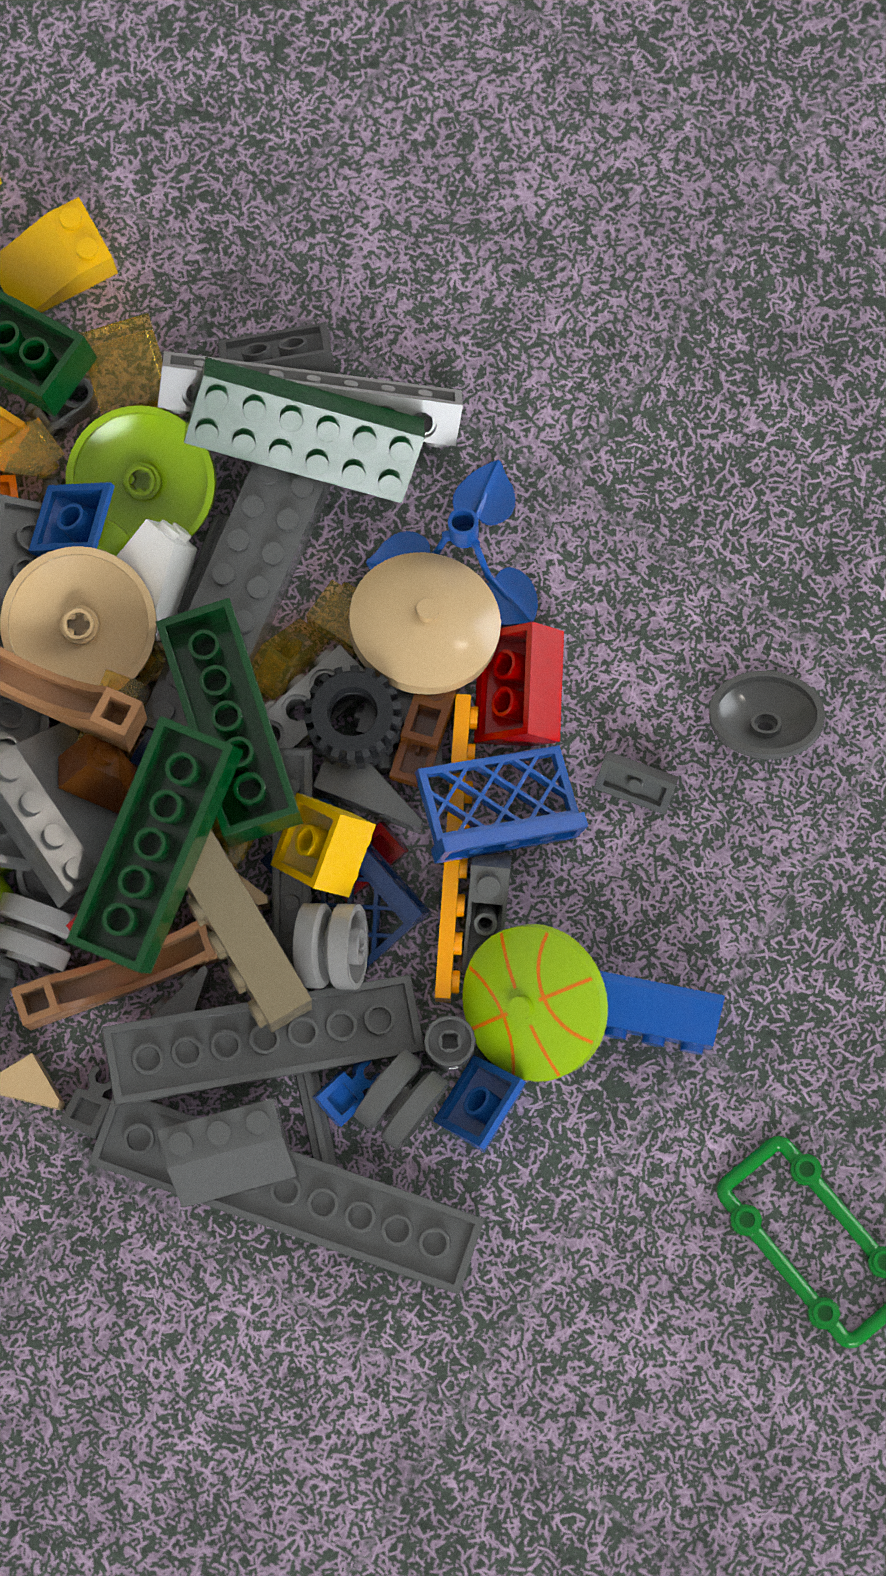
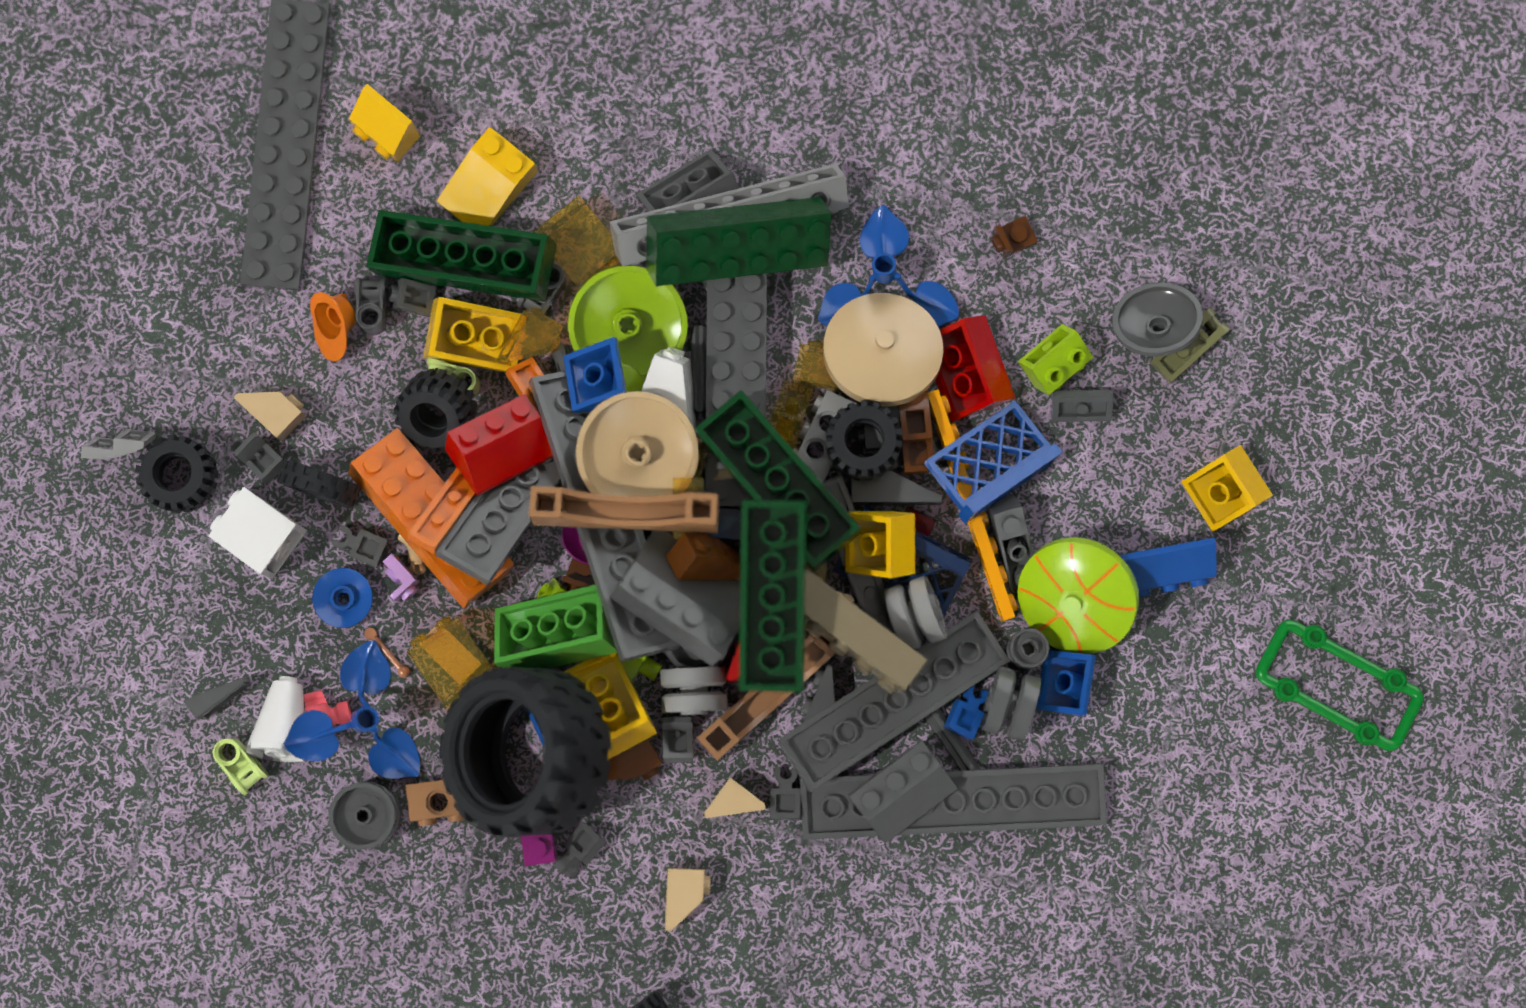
camera: 25 degrees left, 5 degrees up
none -> reddish brown bracket [991,216,1038,258]
none -> lime brick [1018,324,1093,395]
none -> olive plate [1149,307,1231,384]
none -> yellow slope [1181,445,1273,532]

